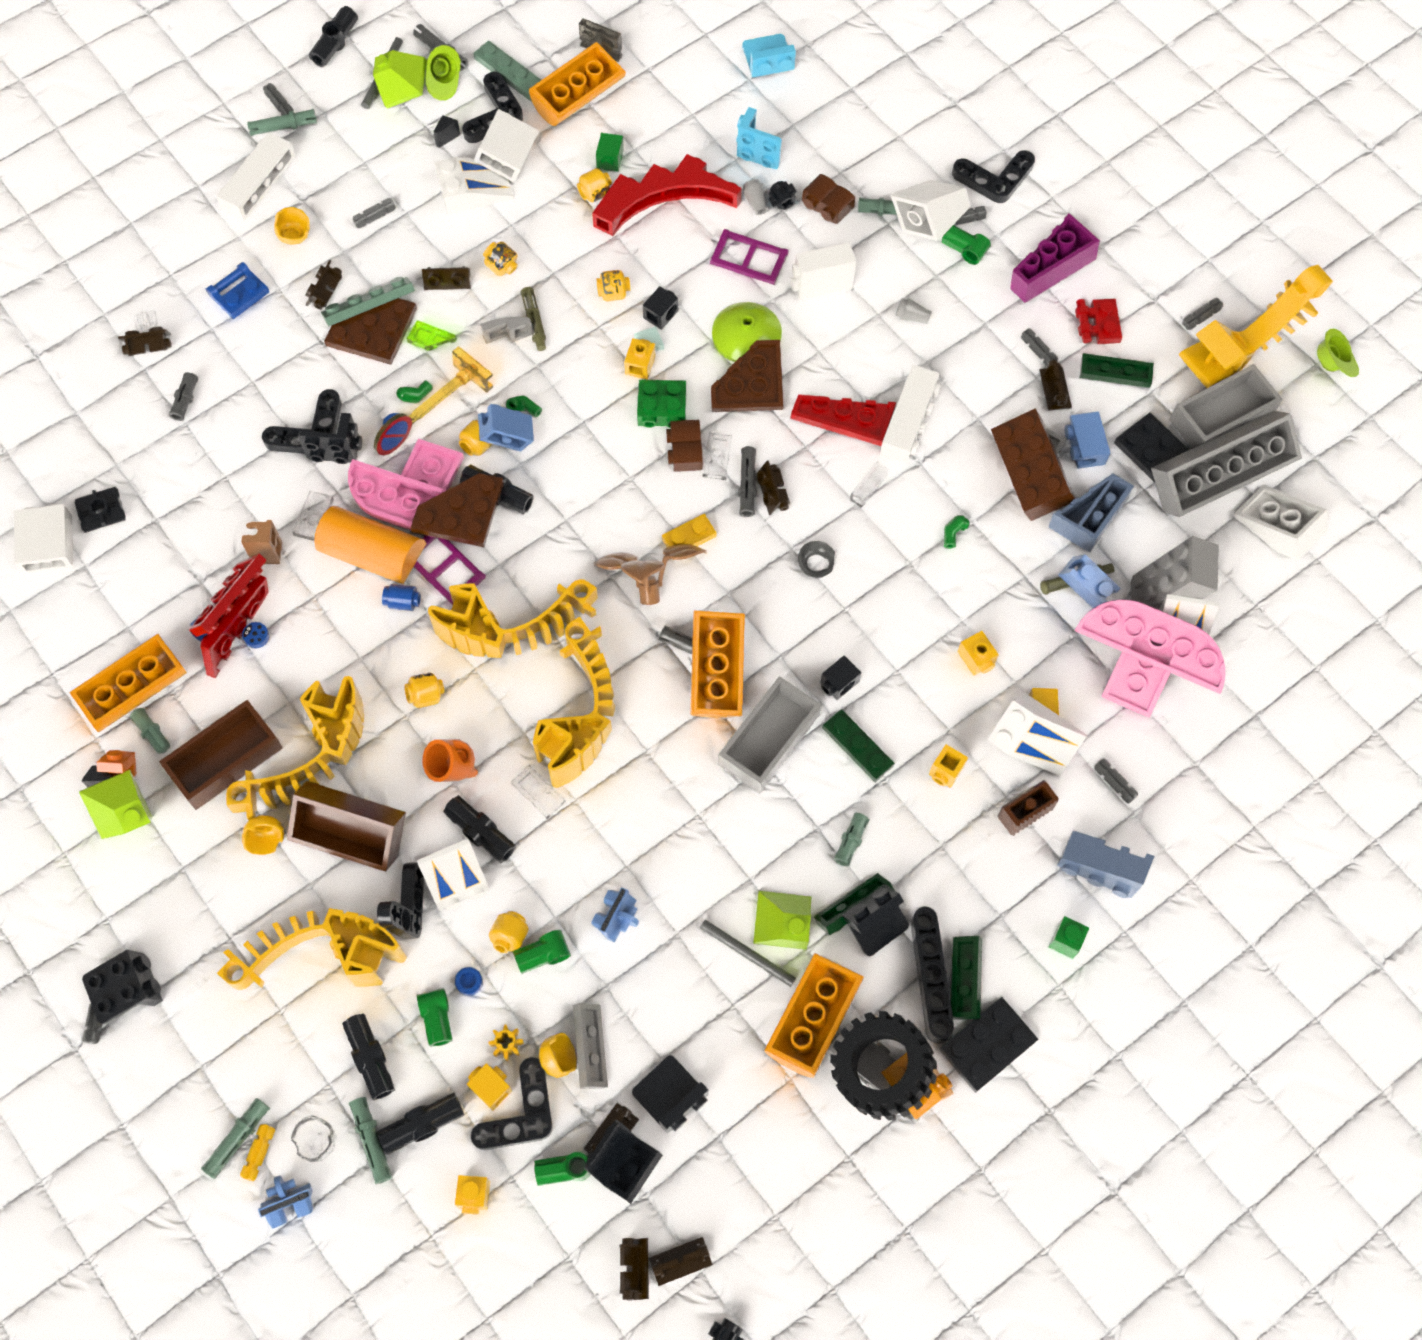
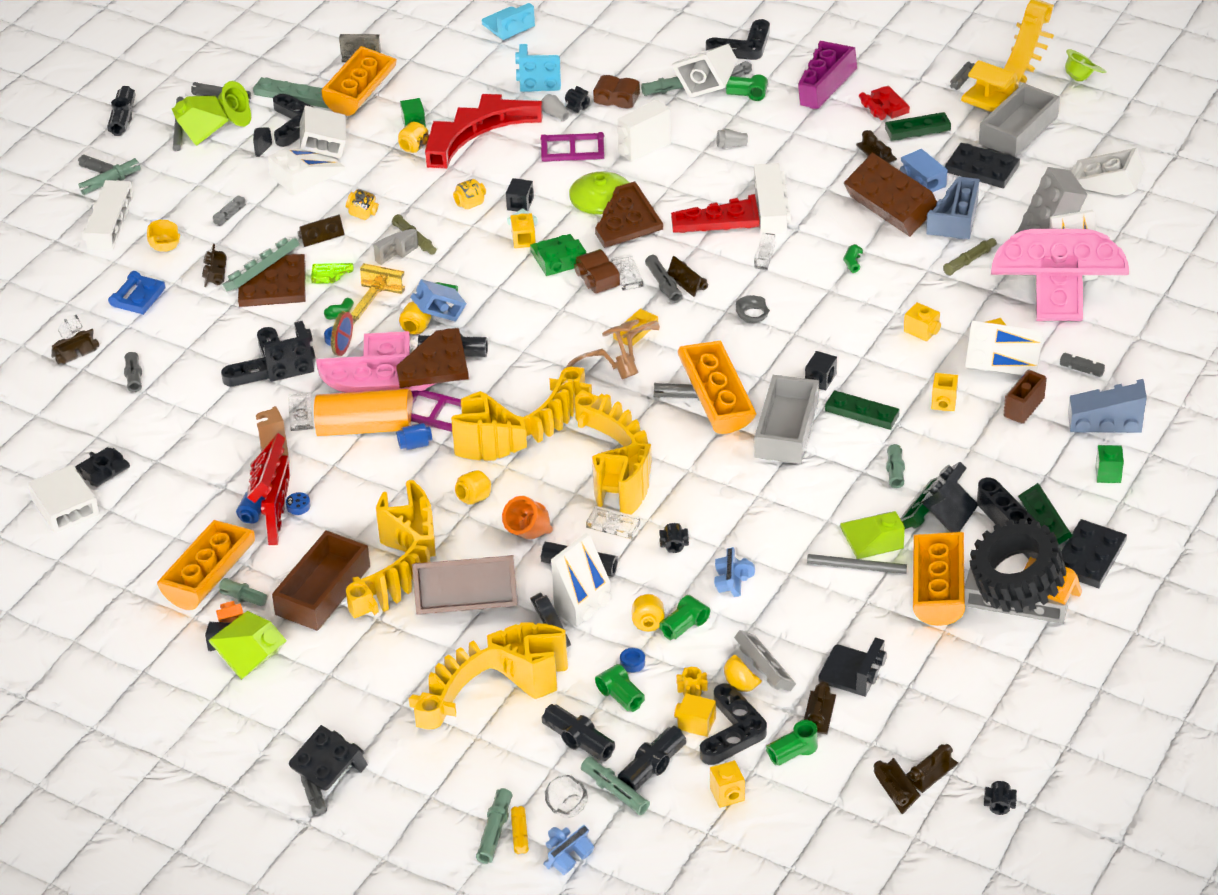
camera: 20 degrees left, 25 degrees down
yellow hair [242,815,284,855] -> none
black bracket [584,1120,663,1204] -> none
dark grey axle [1021,328,1058,366] -> none
medium blue brick [1058,554,1121,608] -> none
light grey brick [1151,411,1302,517] -> none
none -> black gear [659,523,689,553]

